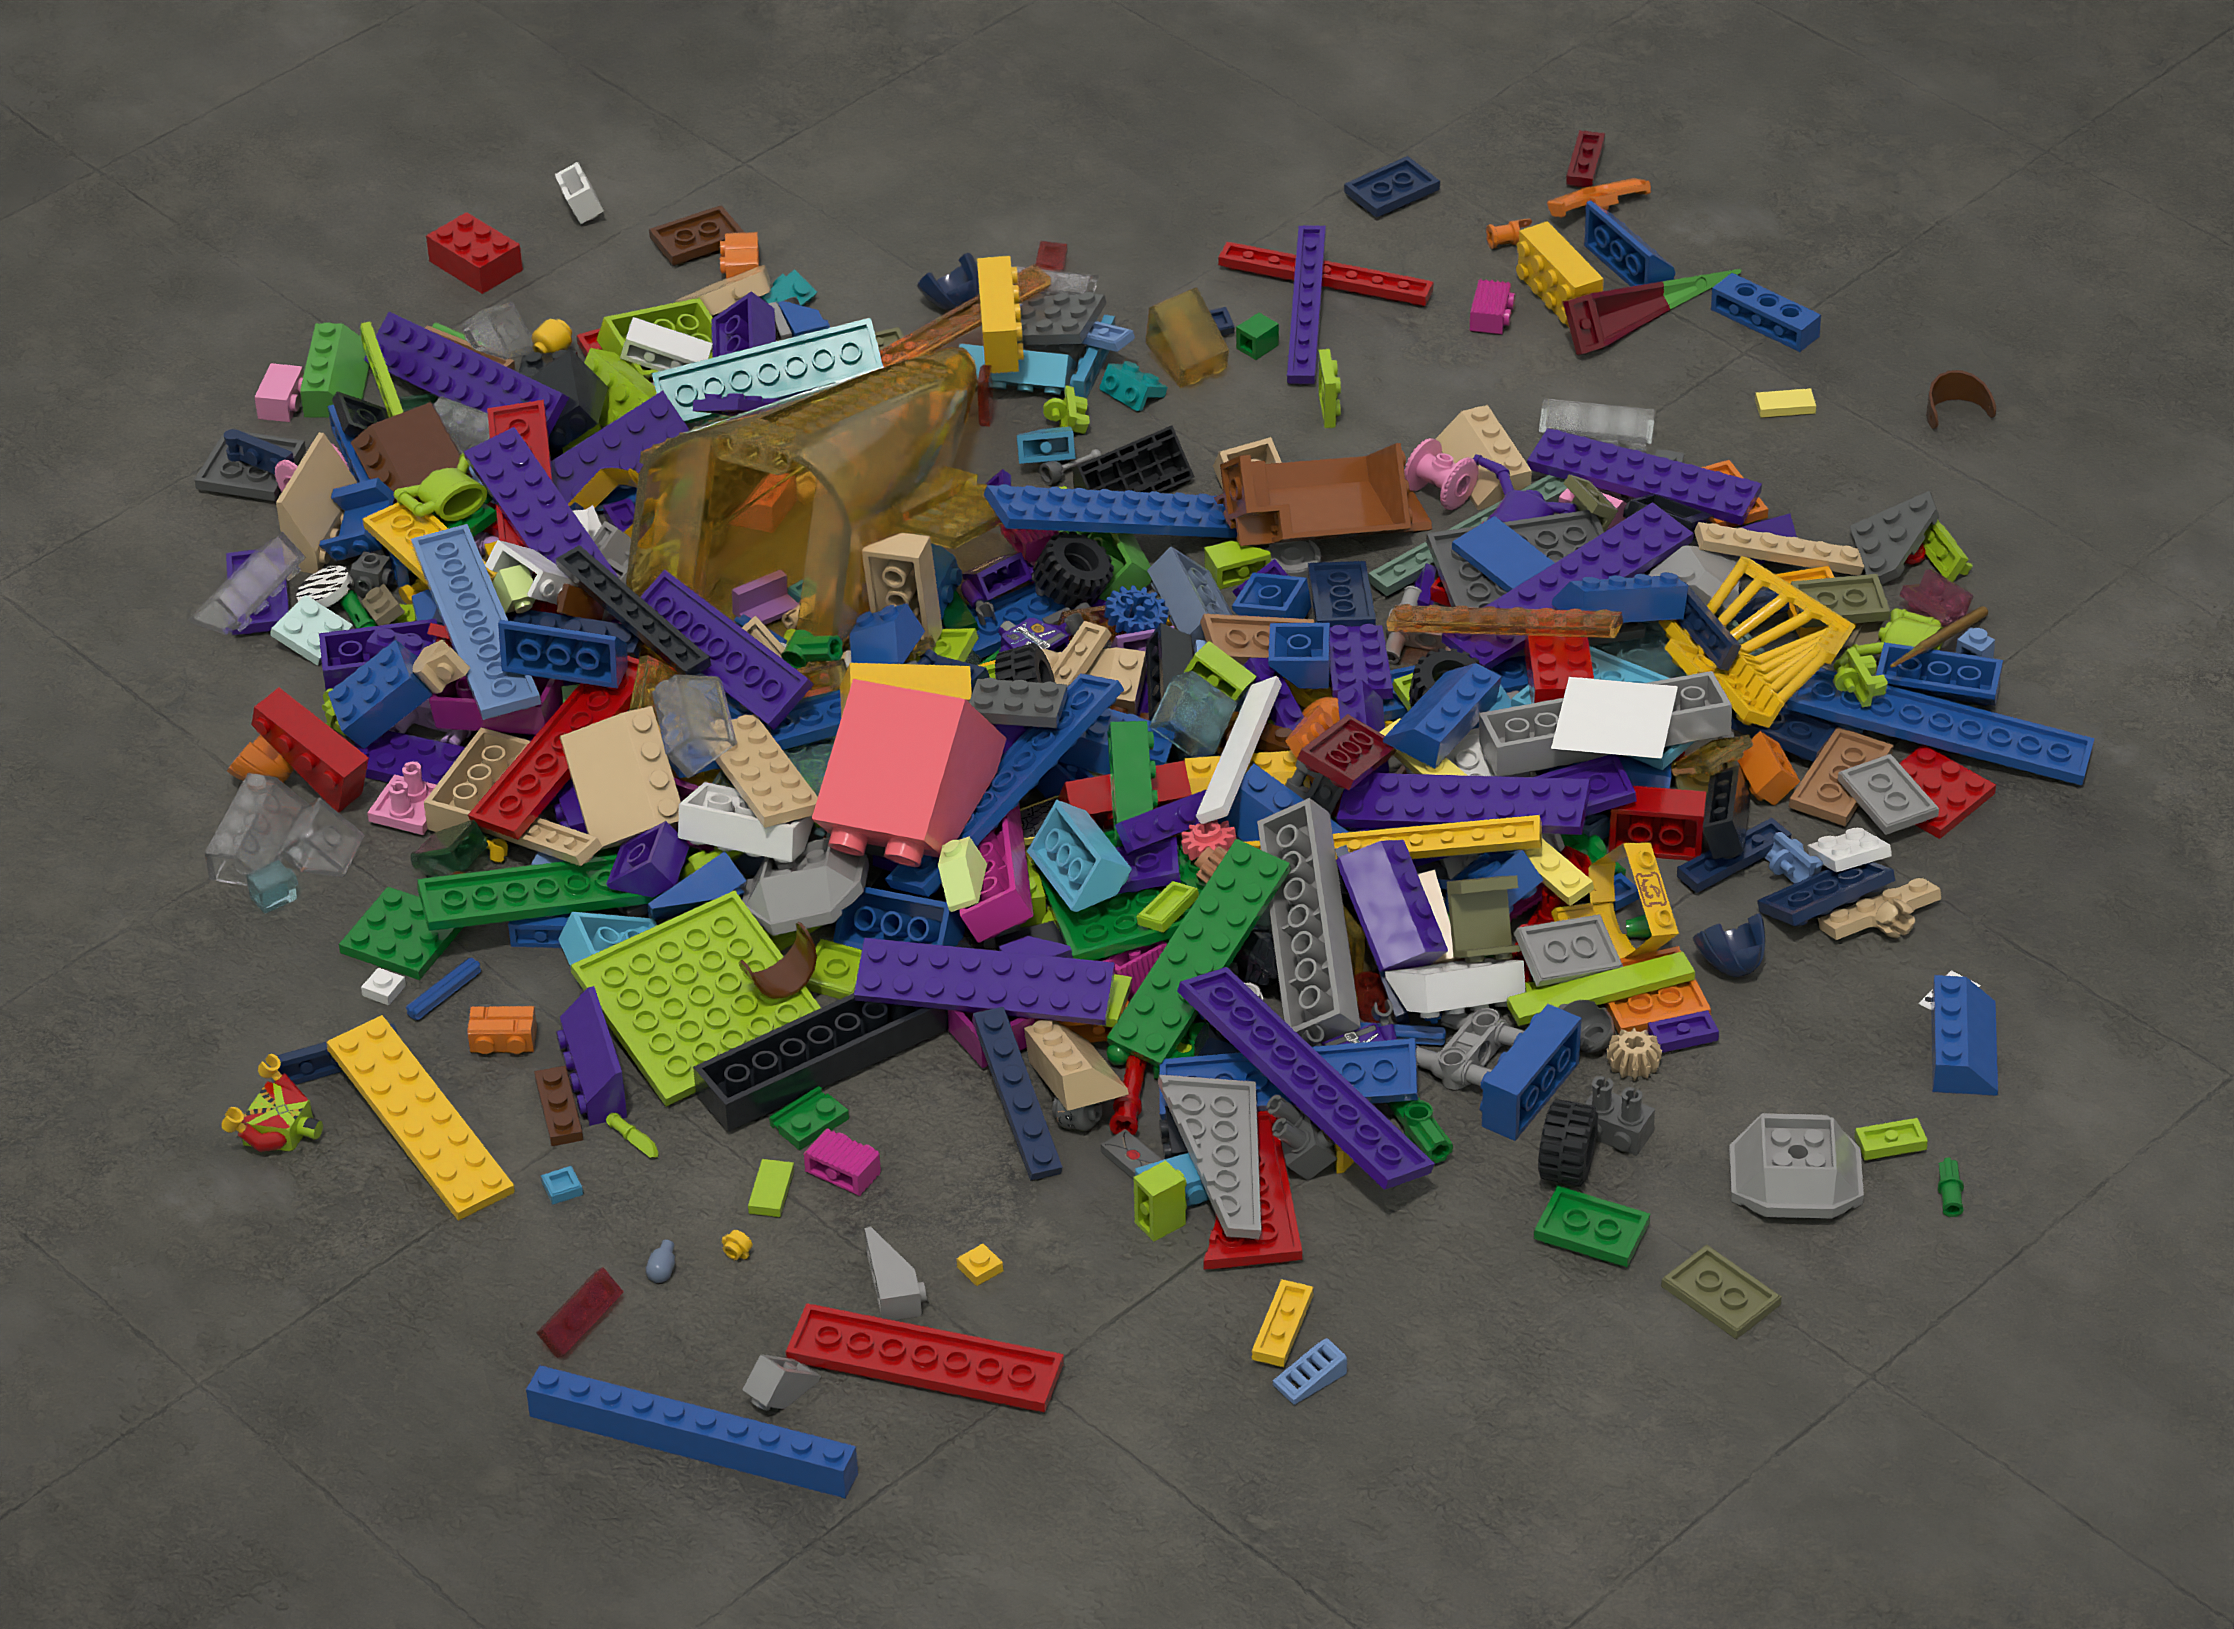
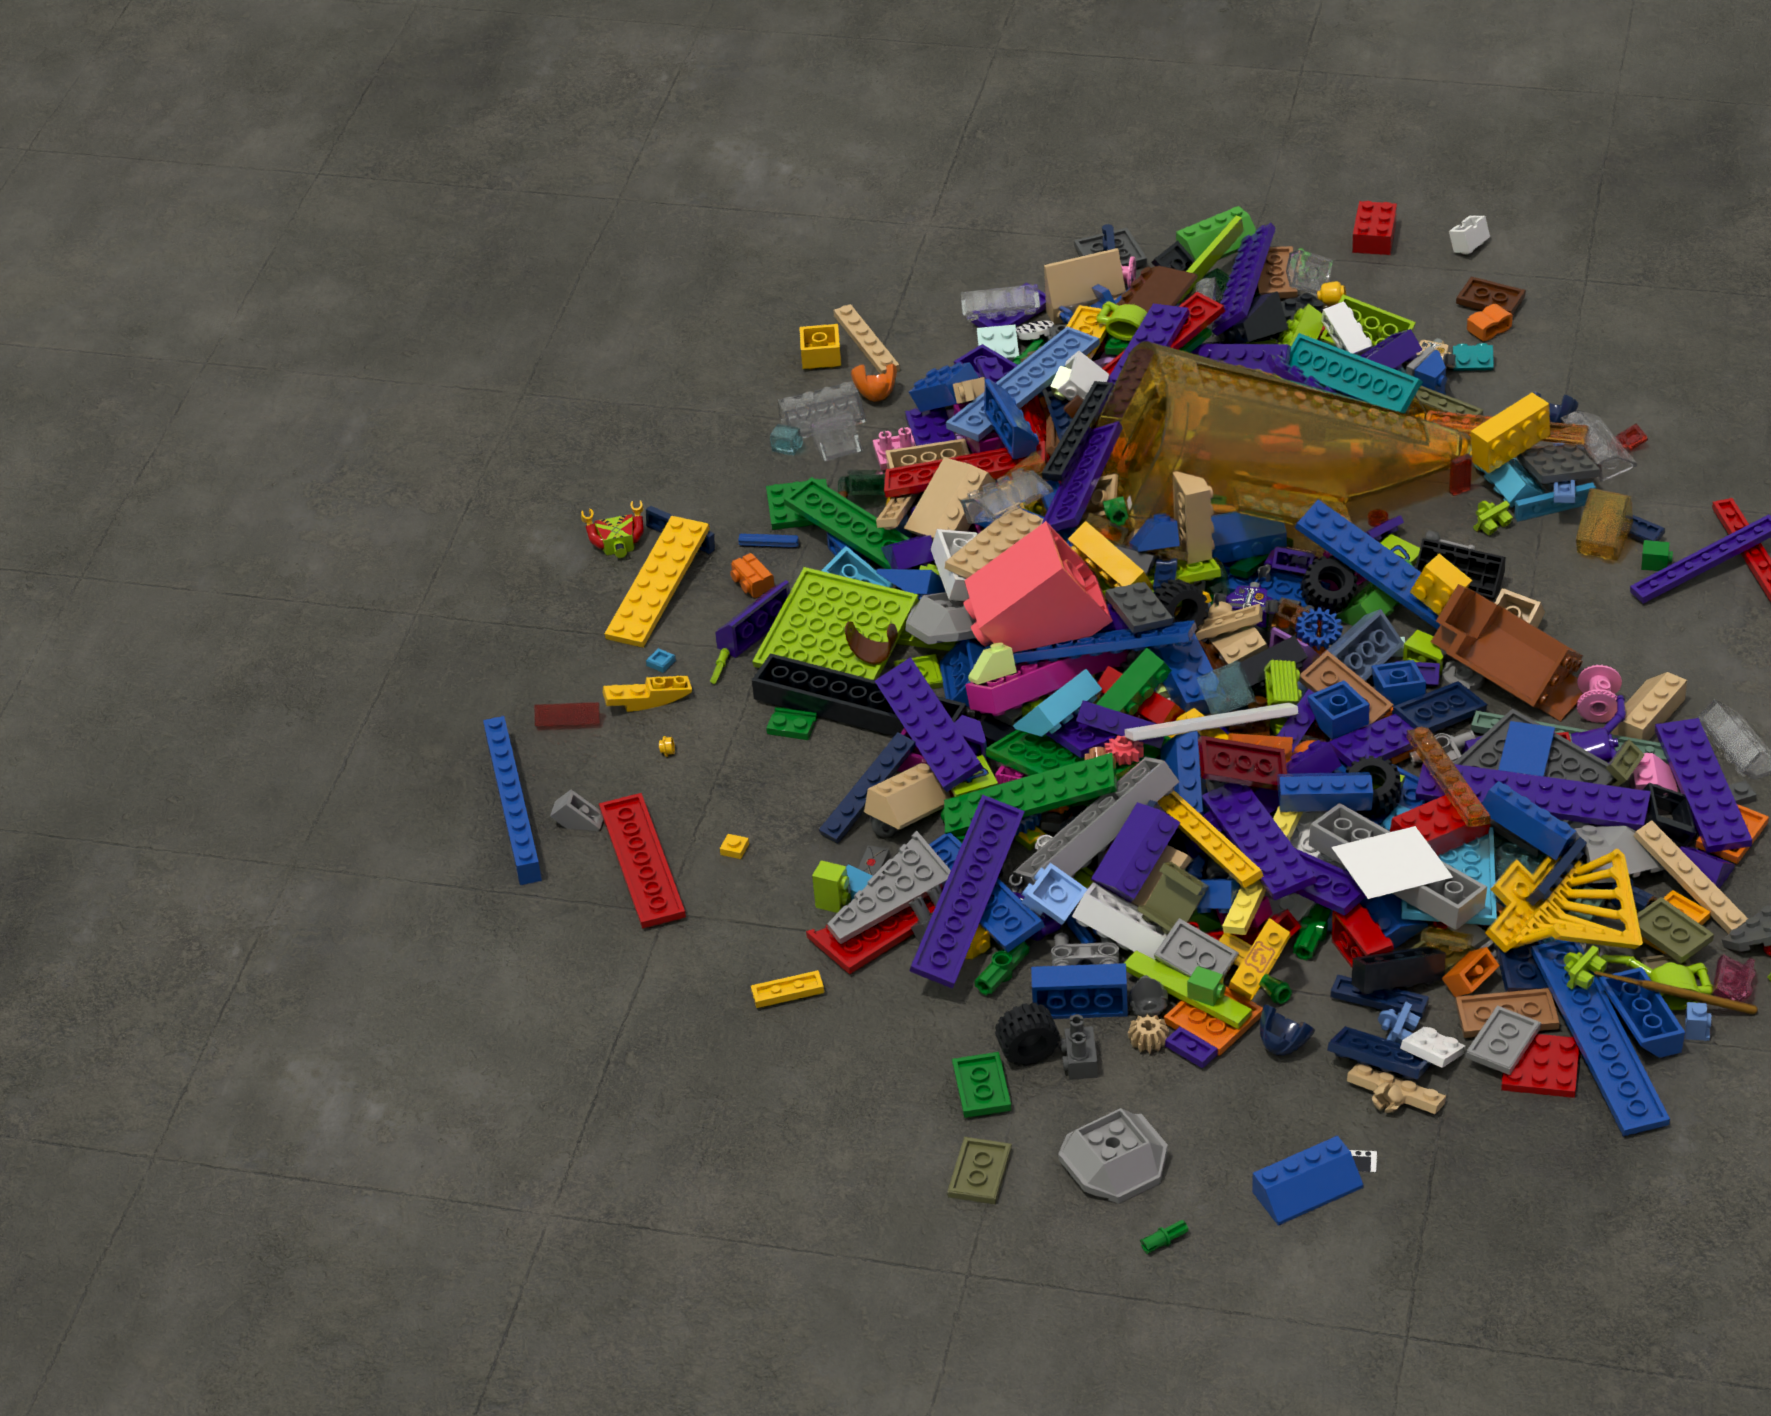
camera: 60 degrees right, 0 degrees up
red wedge [251,687,369,813] -> none
bright pink brick [254,363,304,422] -> none
white plate [361,968,406,1005] -> none
reddish brown plate [534,1065,583,1147] -> none
sand blue cylinder [646,1240,675,1283] -> none
tan animal [675,265,771,315] -> none
lime tile [748,1159,794,1217] -> none
dark pink brick [804,1128,881,1196] -> none
light grey slope [864,1227,927,1320] -> none
dark azure slope [1016,427,1075,464] -> none
teal bracket [1099,361,1168,411] -> none
red pin [1109,1055,1147,1135] -> none
lime tile [1136,881,1199,933] -> none
medium blue slope [1273,1338,1347,1405] -> none
lime plate [1318,349,1341,428] -> none
blue plate [1613,873,1640,911] -> none
lime plate [1854,1118,1928,1160] -> none
none -> yellow slope [602,676,692,712]
none -> yellow brick [799,324,841,369]
none -> tan plate [833,304,900,374]
none -> light blue plate [1022,863,1087,925]
none -> bright green brick [1187,966,1226,1006]
none -> yellow brick [1410,554,1472,615]

